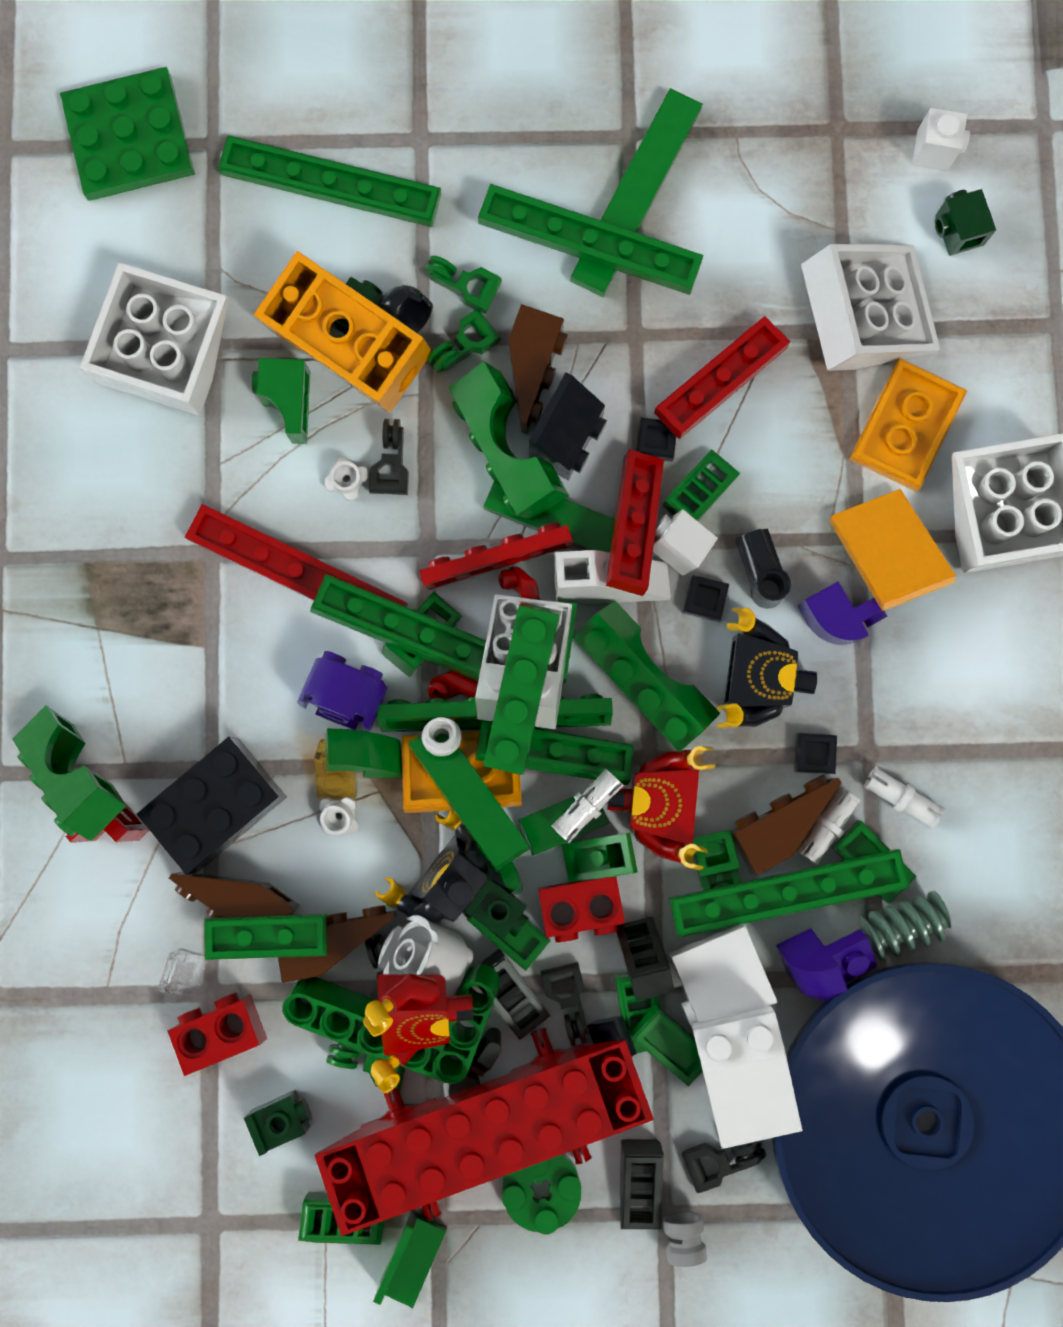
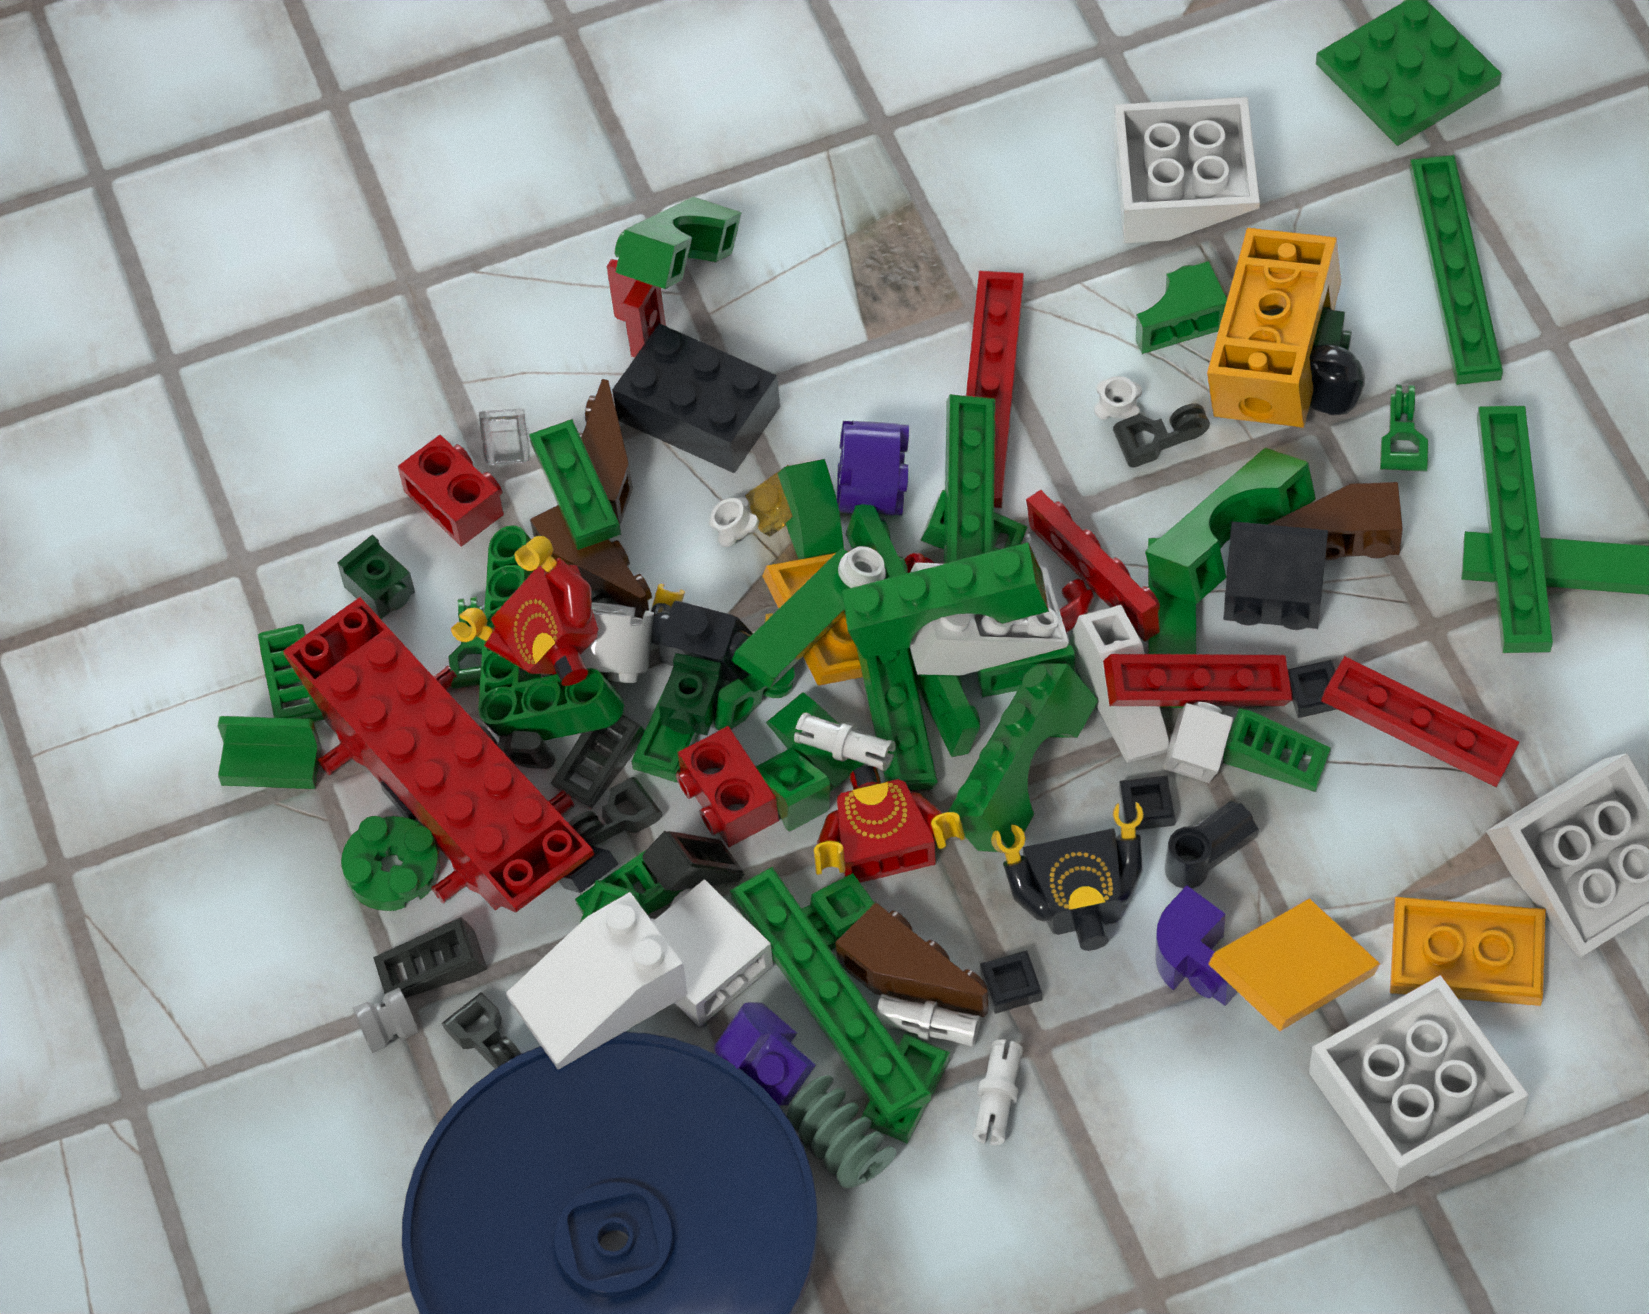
camera: 75 degrees right, 25 degrees down
green piece [427,309,501,373] -> none

